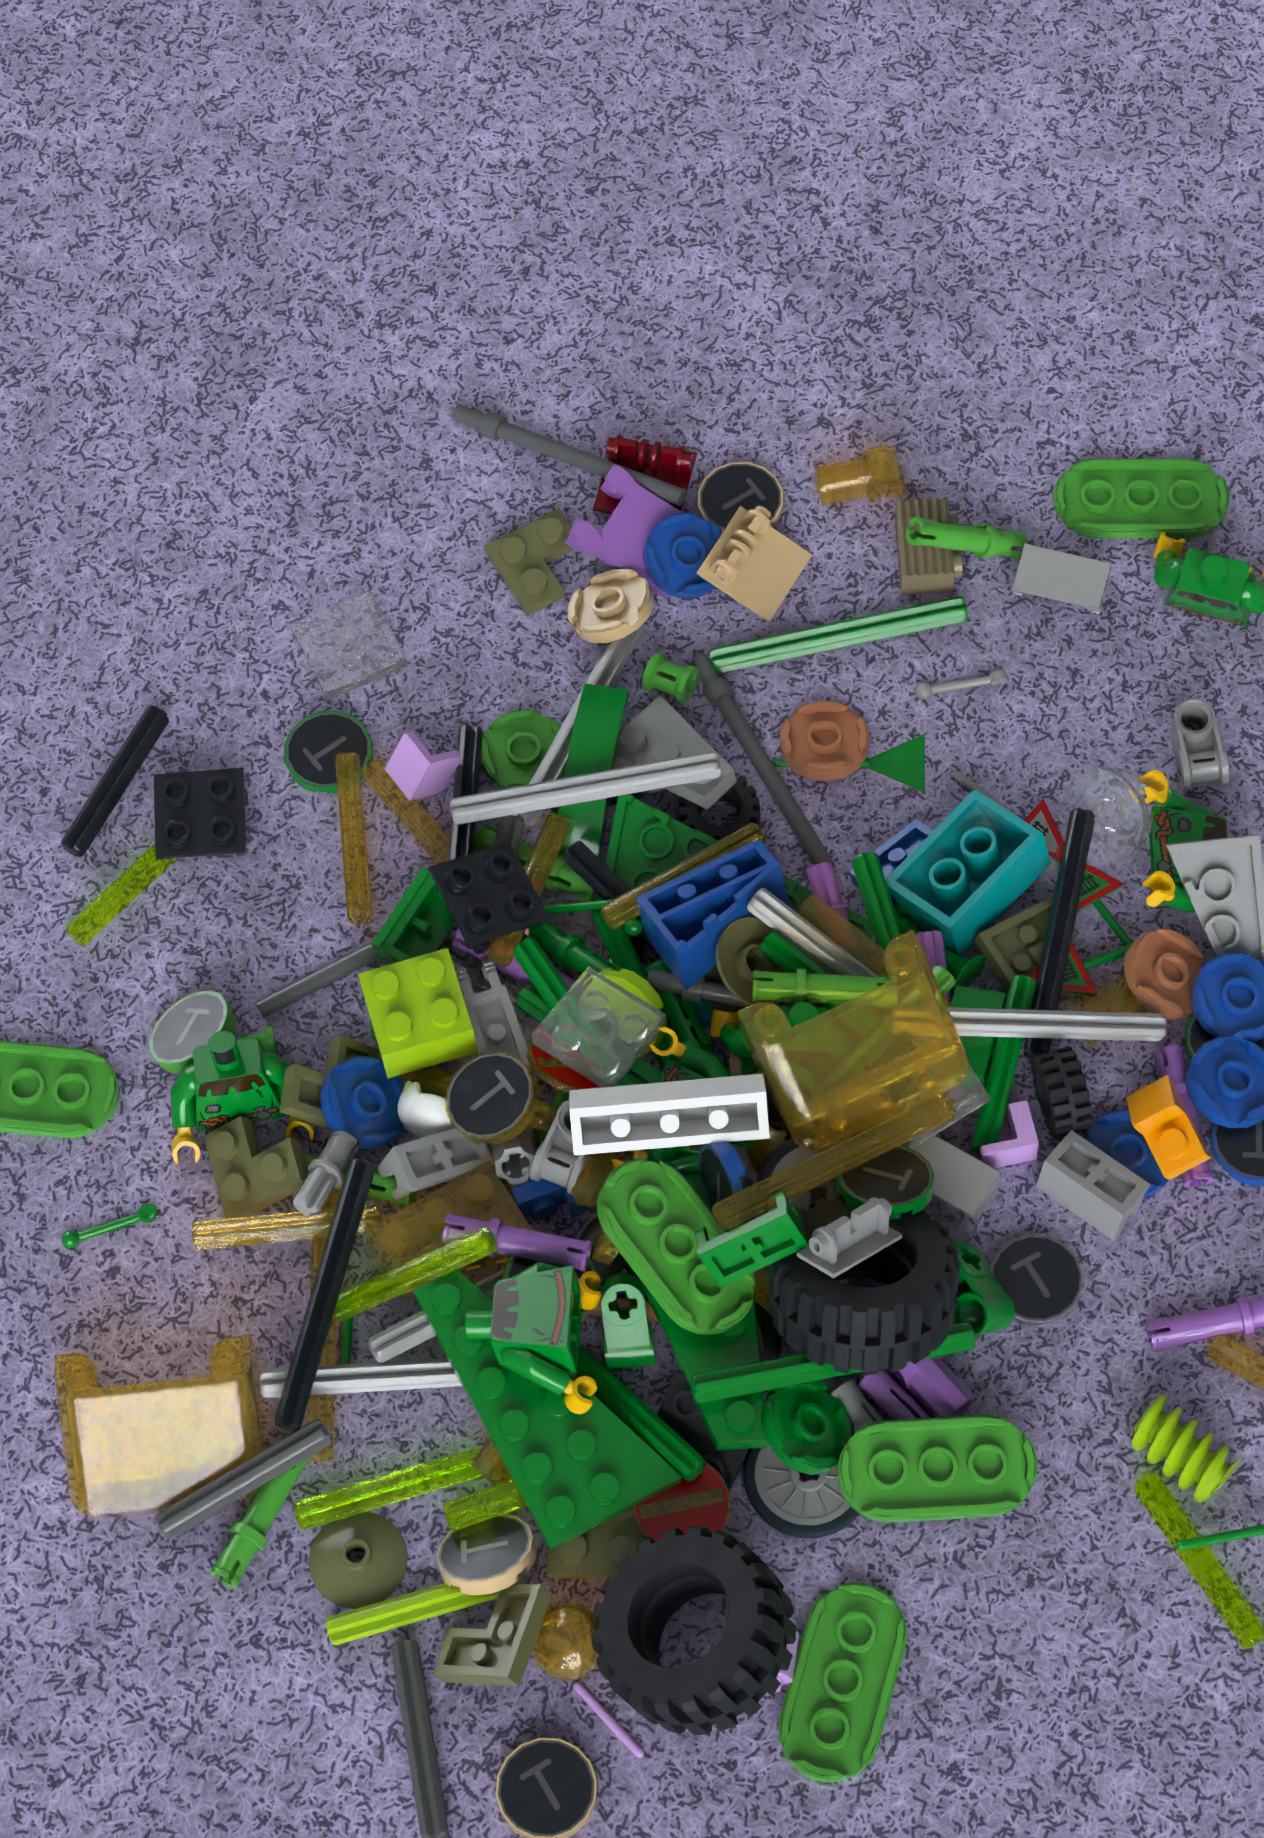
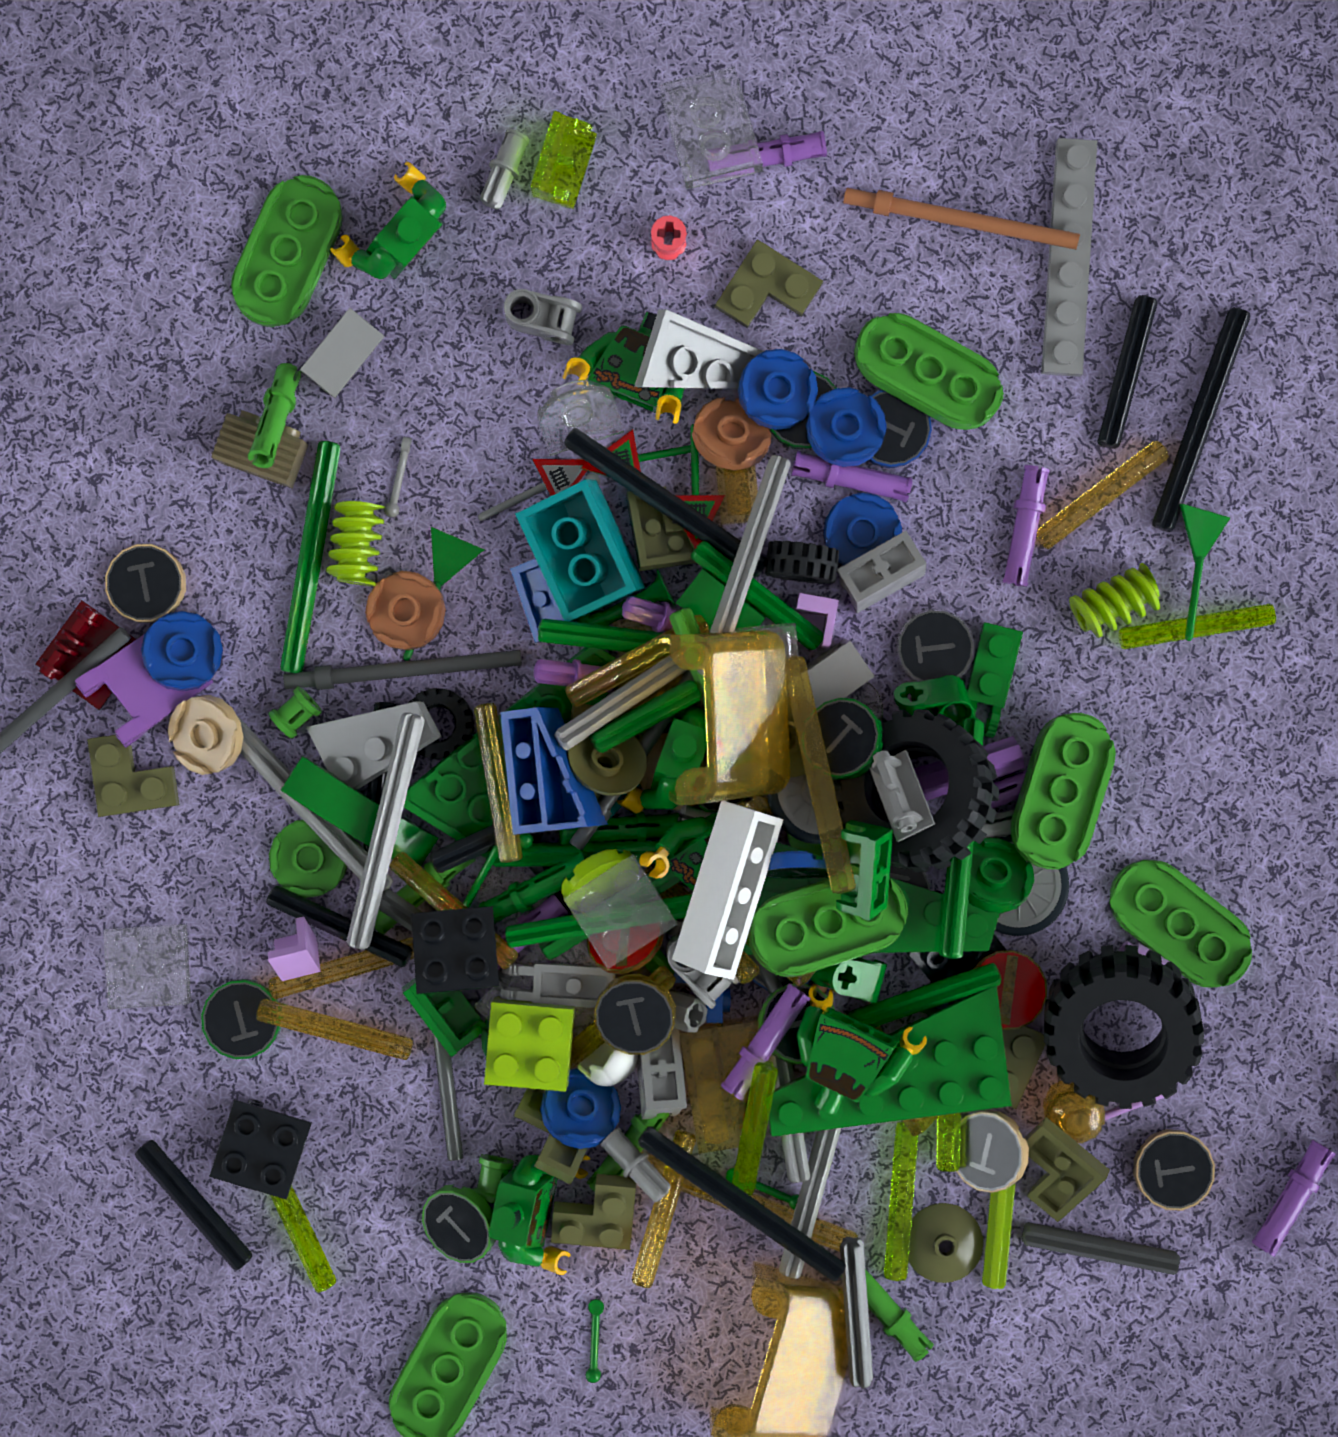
camera: 75 degrees left, 25 degrees up
tan hinge [696,506,812,622] -> none
bright green pin [752,969,897,1007] -> none
clear yellow piece [815,446,906,506] -> none
light orange slope [1126,1075,1211,1180] -> none
none -> lime piece [326,501,385,586]
none -> green hinge [966,622,1023,738]

